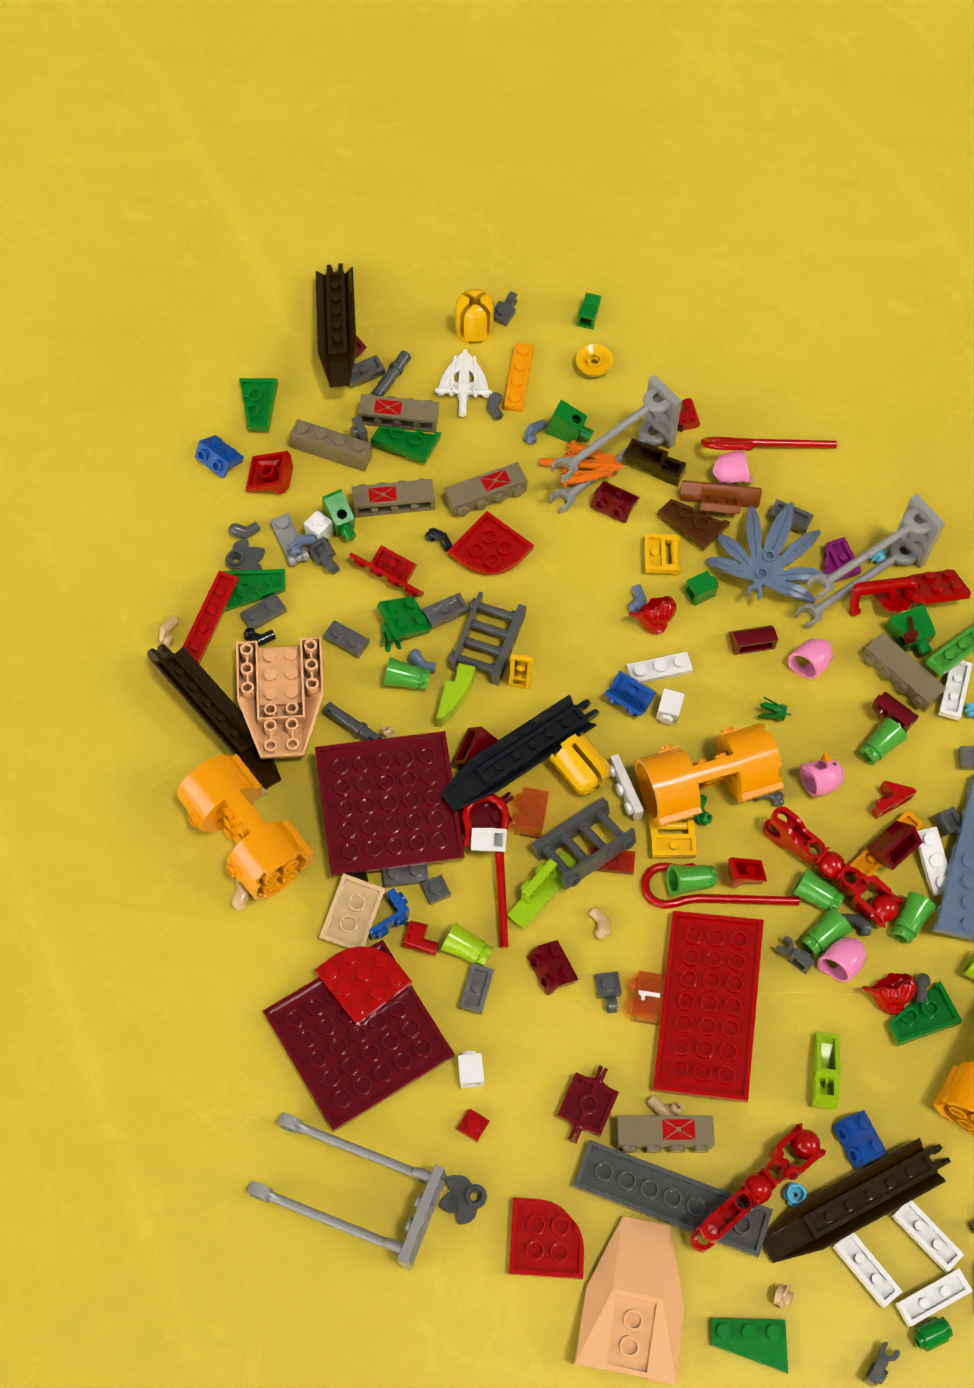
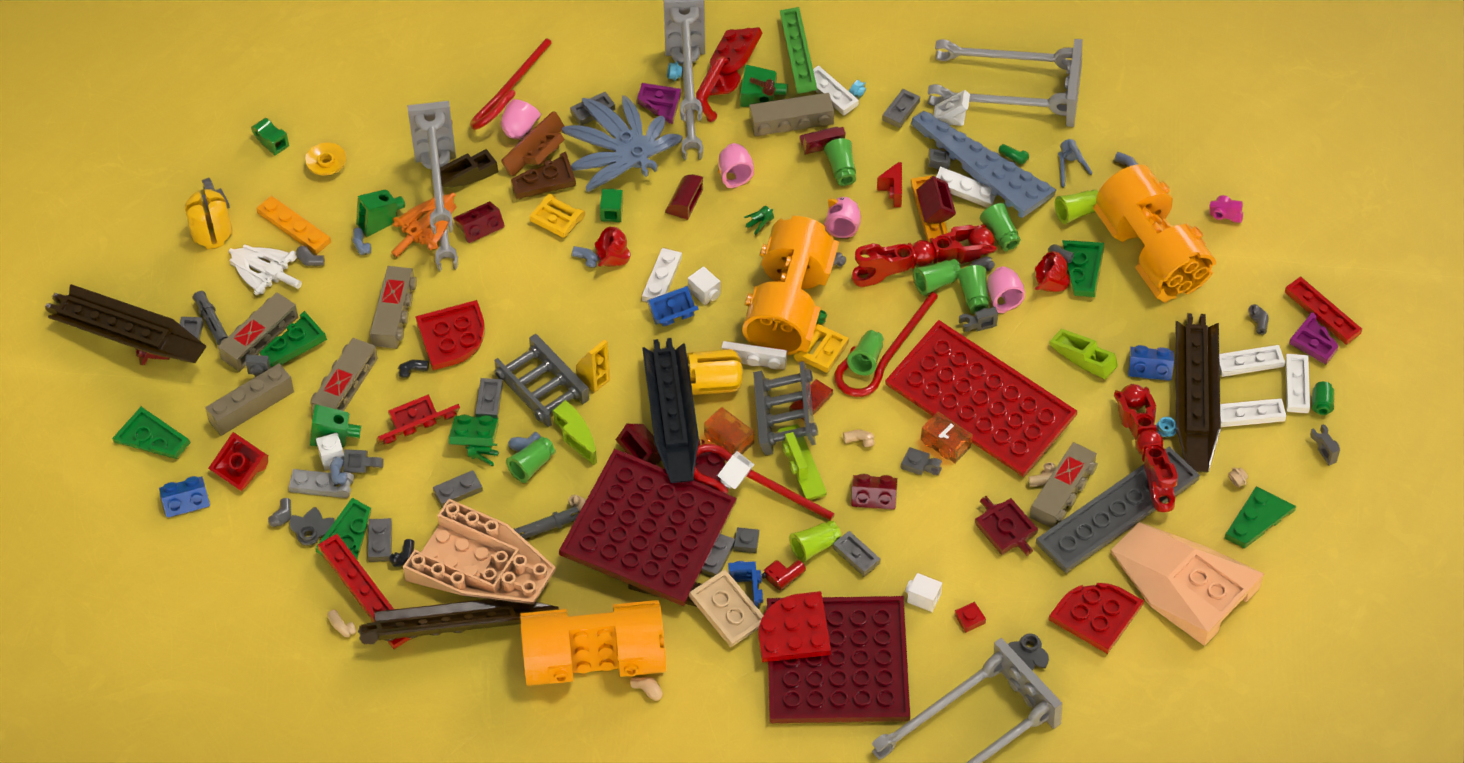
camera: 55 degrees left, 10 degrees down
red slope [728,857,767,888] -> none

